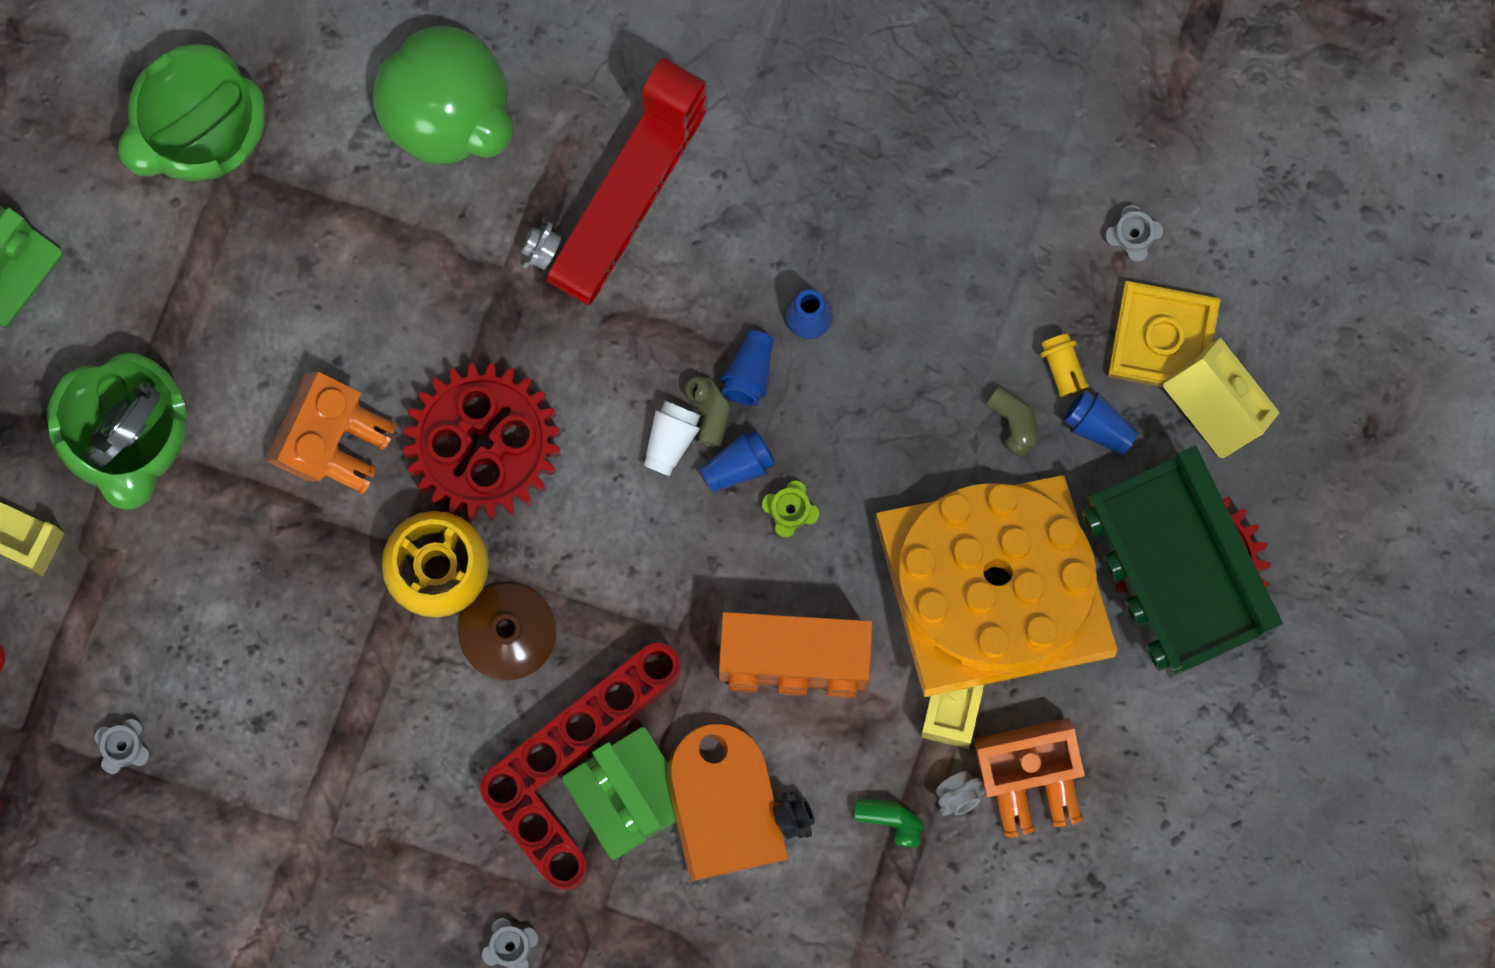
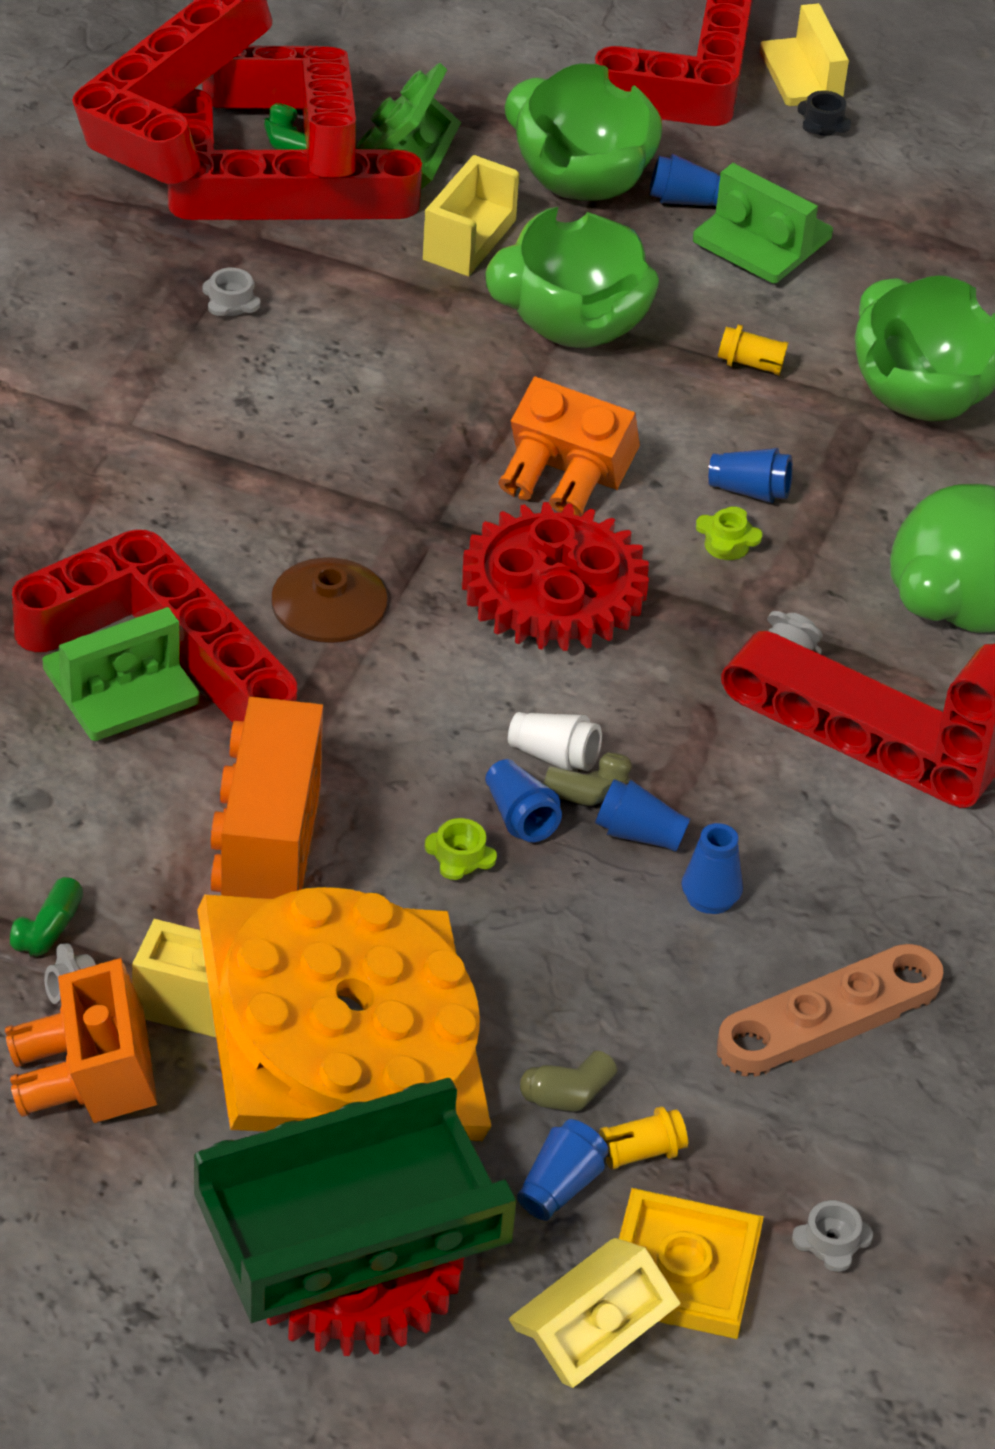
camera: 90 degrees right, 35 degrees down
dark grey plate [83,381,161,468] -> none
yellow wheel [381,511,489,618] -> none
orange tile [666,724,788,882] -> none
black plate [773,791,815,840] -> none
none -> lime plate [696,506,762,560]
none -> blue cone [708,448,793,503]
none -> nougat plate [717,944,943,1077]
none -> yellow pin [718,324,789,376]

